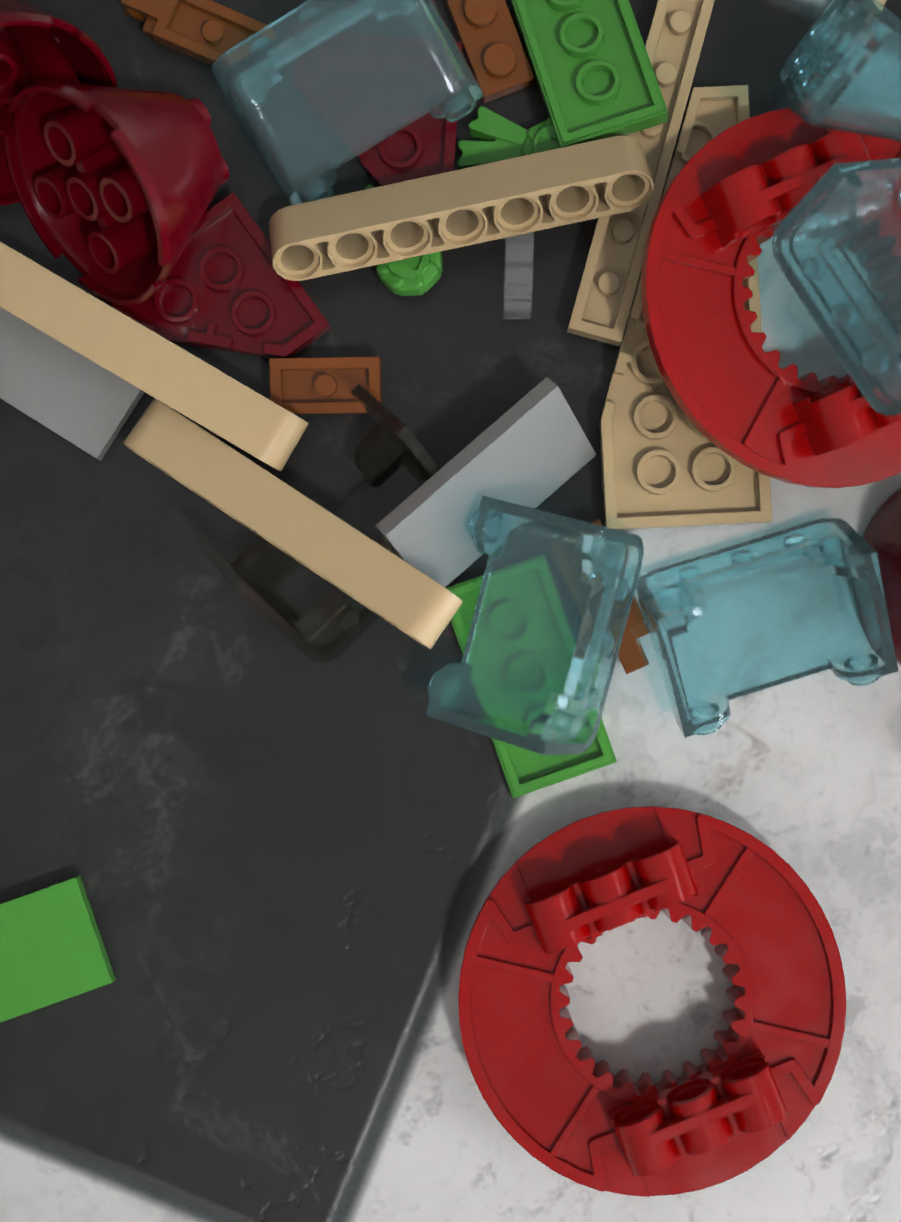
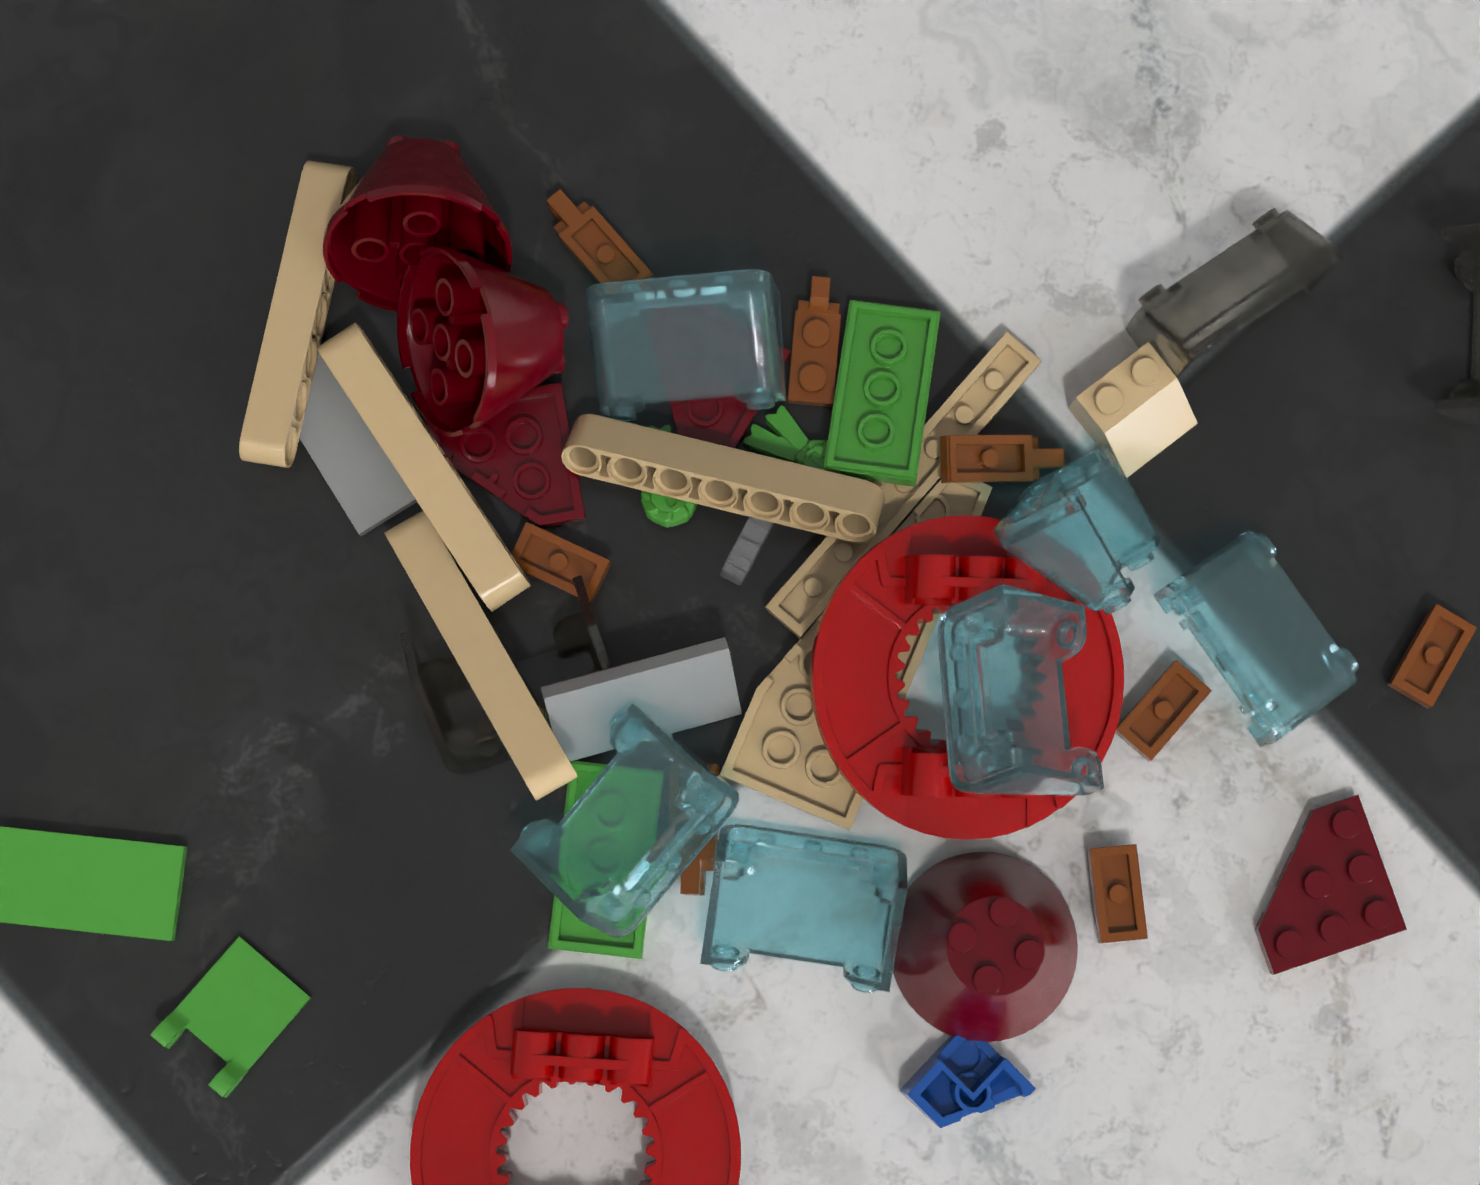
camera: 25 degrees right, 5 degrees down
none -> bright green flag [151,936,311,1098]
none -> dark orange hinge [940,435,1065,483]

